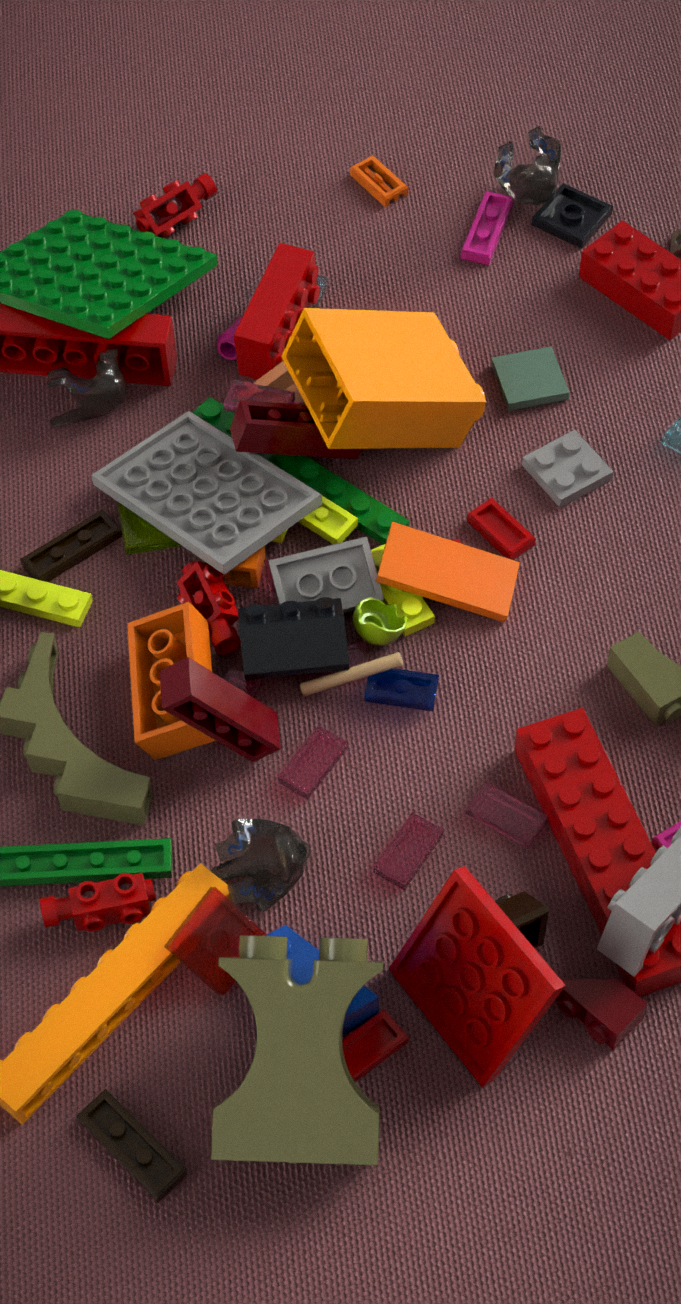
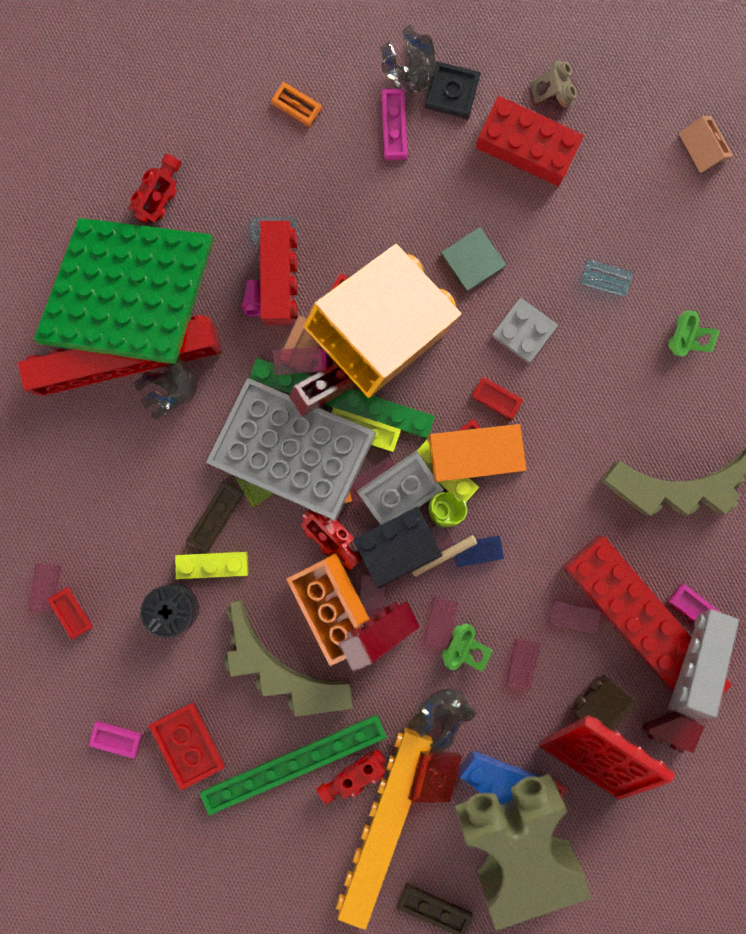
camera: 20 degrees left, 30 degrees up
none -> bright green bracket [442,624,492,671]

